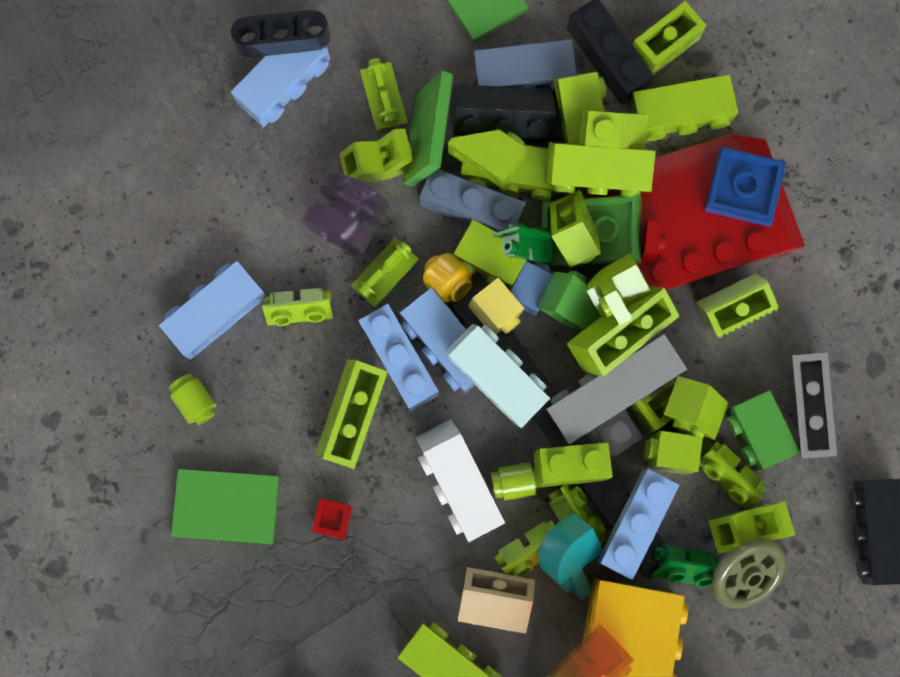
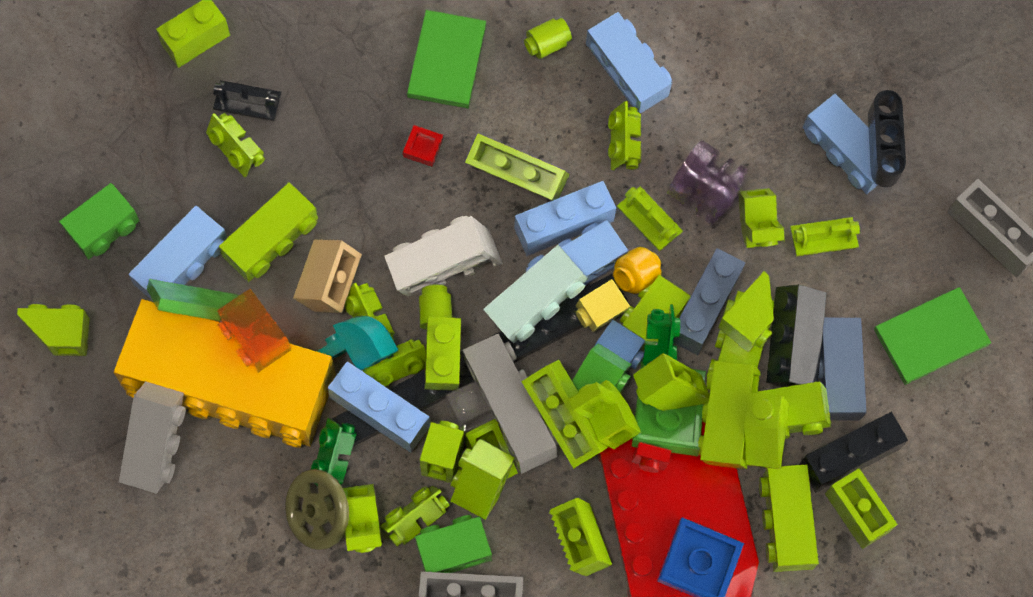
camera: 90 degrees right, 10 degrees down
bright green tile [403,71,453,187] -> none

